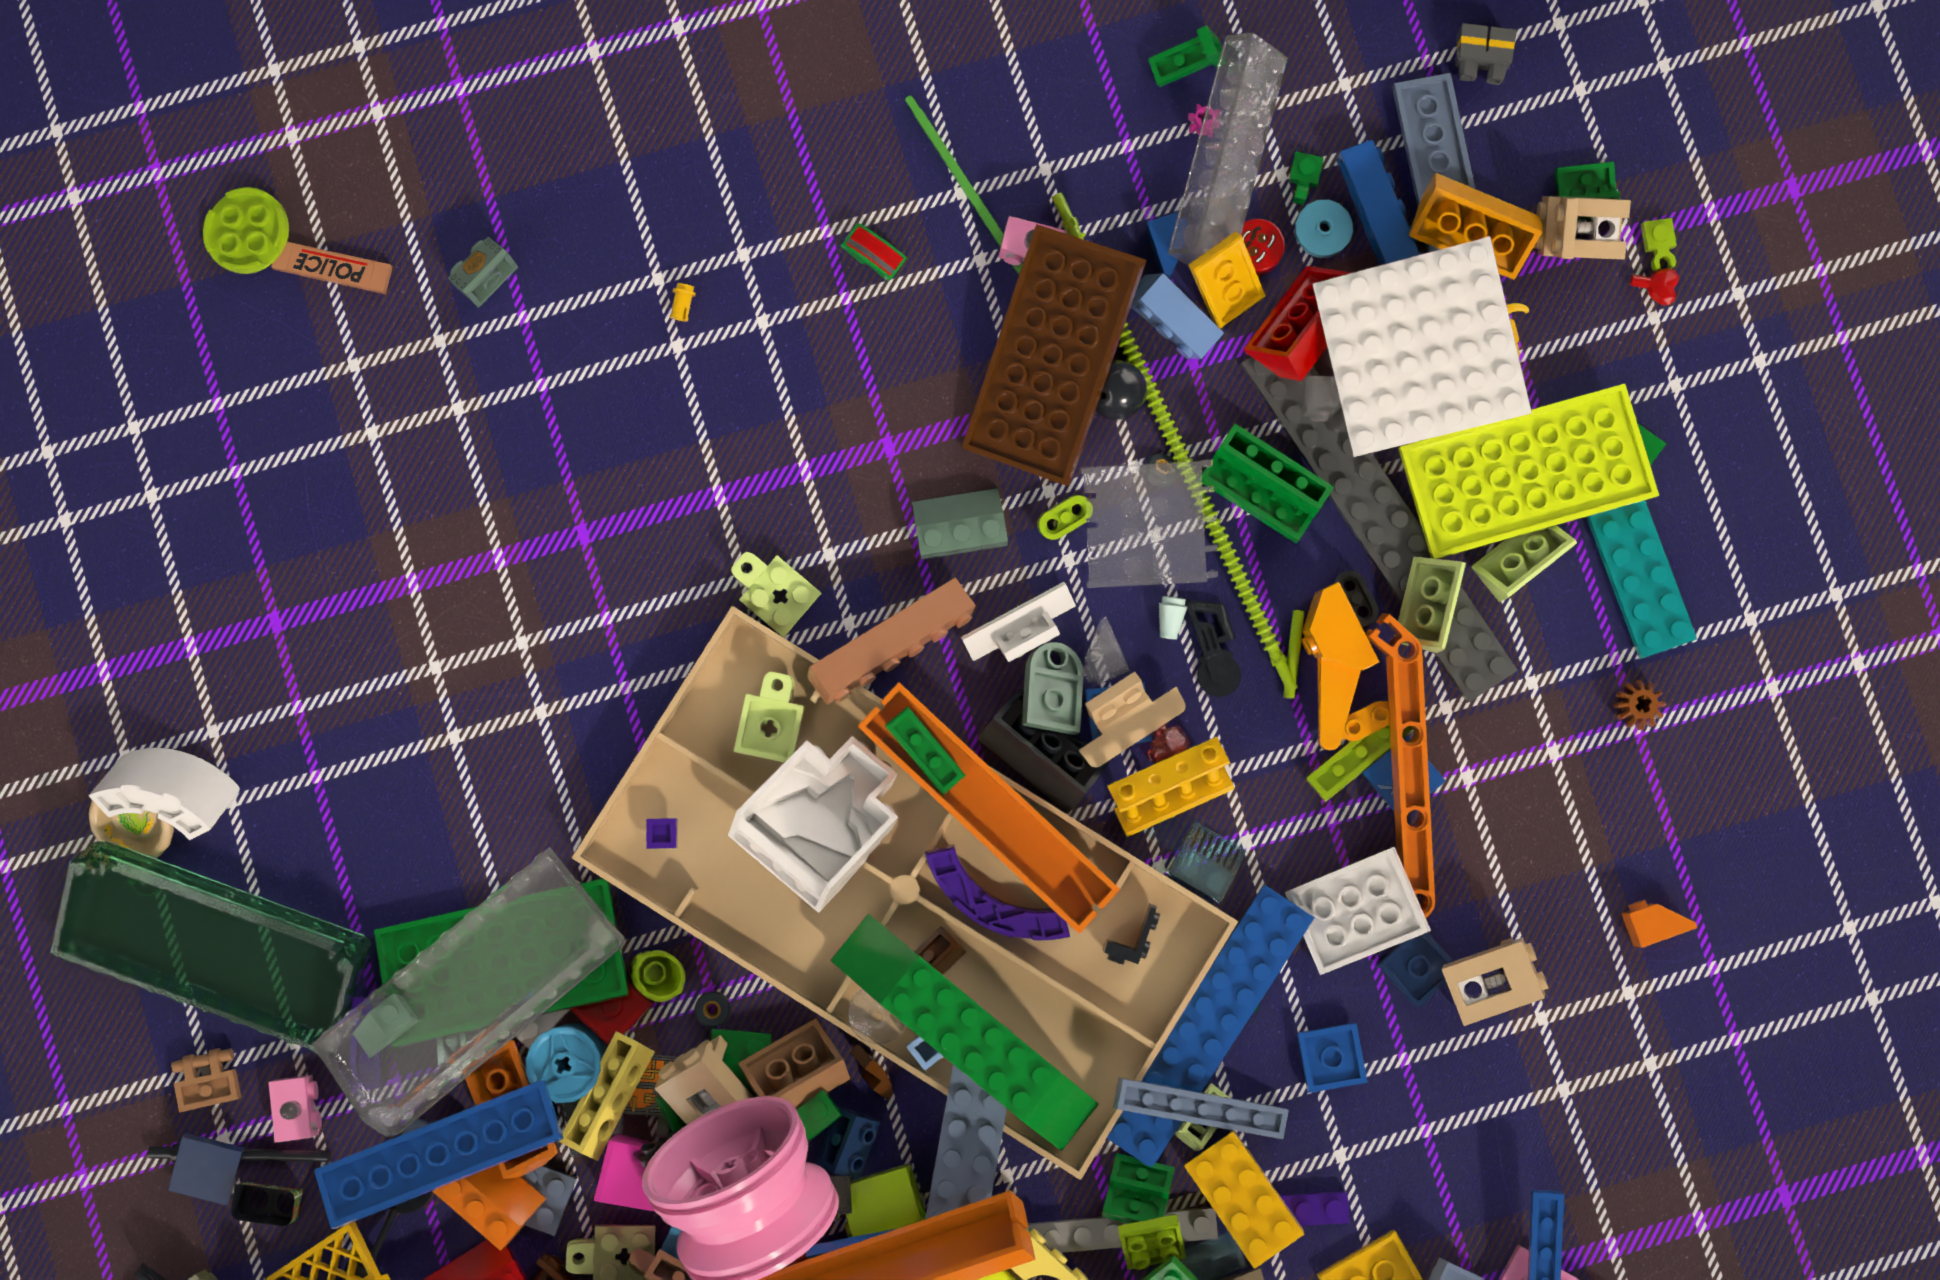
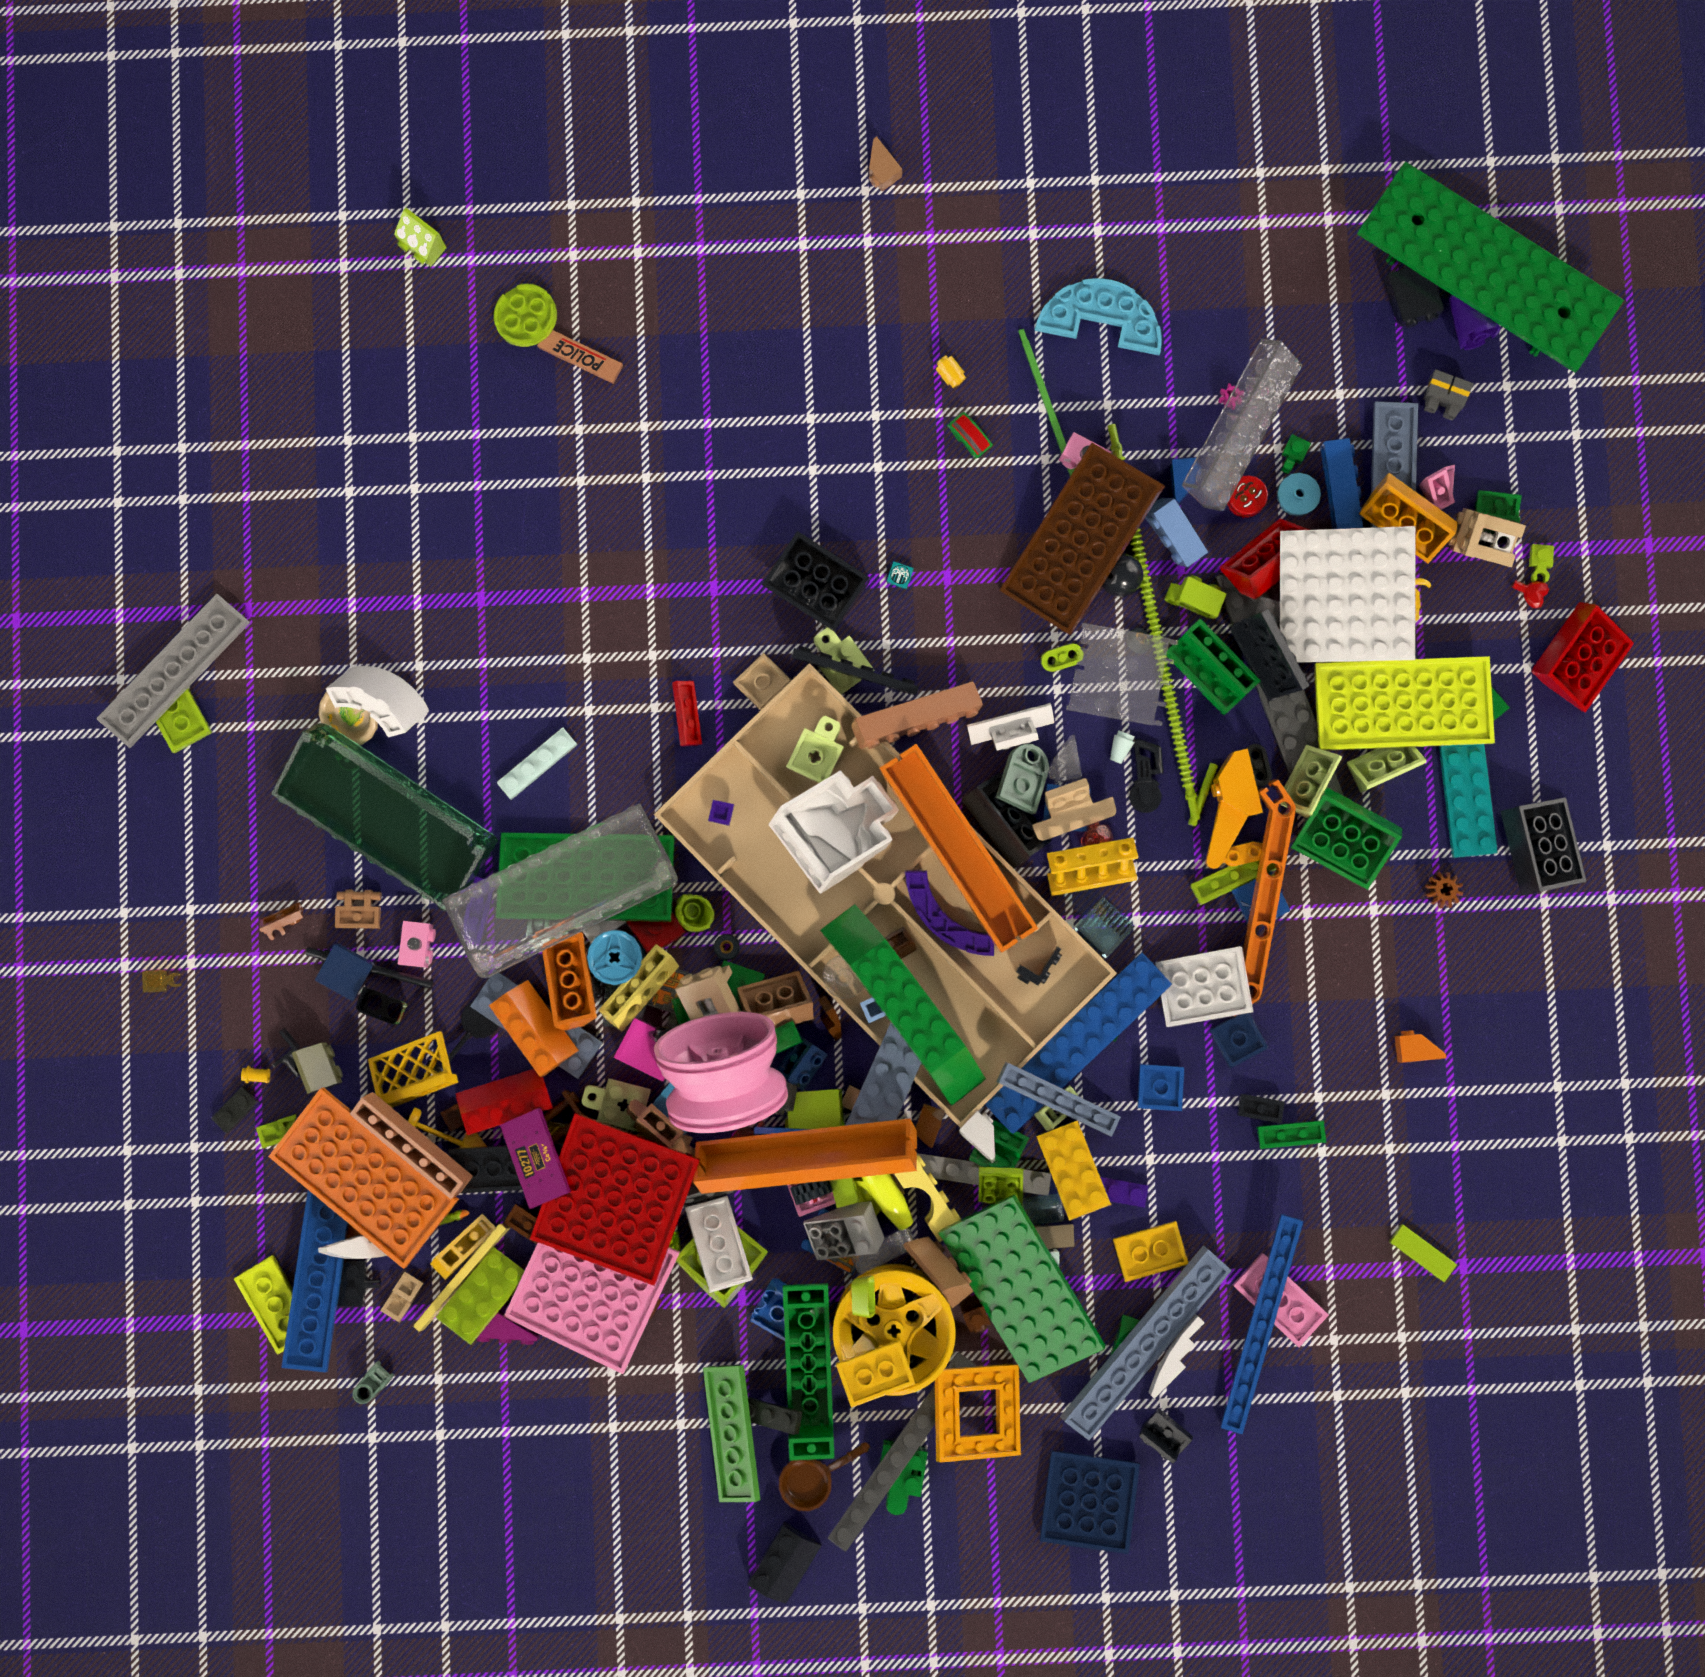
camera: 20 degrees right, 0 degrees up
blue plate [314,1080,564,1229] -> none
sand green slope [352,993,420,1058] -> none
sand green slope [448,237,518,308] -> none
yellow pin [670,283,696,322] -> none
green tile [884,706,966,795] -> none
sand green slope [912,488,1008,560] -> none
green bracket [1148,25,1228,87] -> none
yellow tile [1189,231,1266,328] -> none
tan brick [1442,937,1548,1026] -> none
none -> dark orange plate [259,902,303,940]
none -> lime slope [394,207,447,267]
none -> light aqua plate [497,727,577,800]
none -> red plate [672,681,702,746]
none -> tan plate [733,653,792,711]
none -> black slope [762,531,870,632]
none -> black plate [791,646,919,696]
none -> light nougat plate [842,1085,861,1110]
none -> teal tile [887,561,914,590]
none -> reddish brown slope [916,1104,945,1148]
none -> yellow brick [936,356,966,388]
none -> white slope [959,1111,995,1163]
none -> medium azure plate [1035,278,1161,355]
none -> lime hinge [1164,575,1227,620]
none -> black bracket [1230,609,1309,701]
none -> black plate [1237,1094,1285,1123]
none -> green plate [1257,1120,1326,1149]
none -> green slope [1291,787,1403,890]
none -> lime tile [1389,1224,1457,1282]
none -> bright pink slope [1418,465,1455,510]
none -> black slope [1501,797,1587,896]
none -> red slope [1531,602,1634,712]

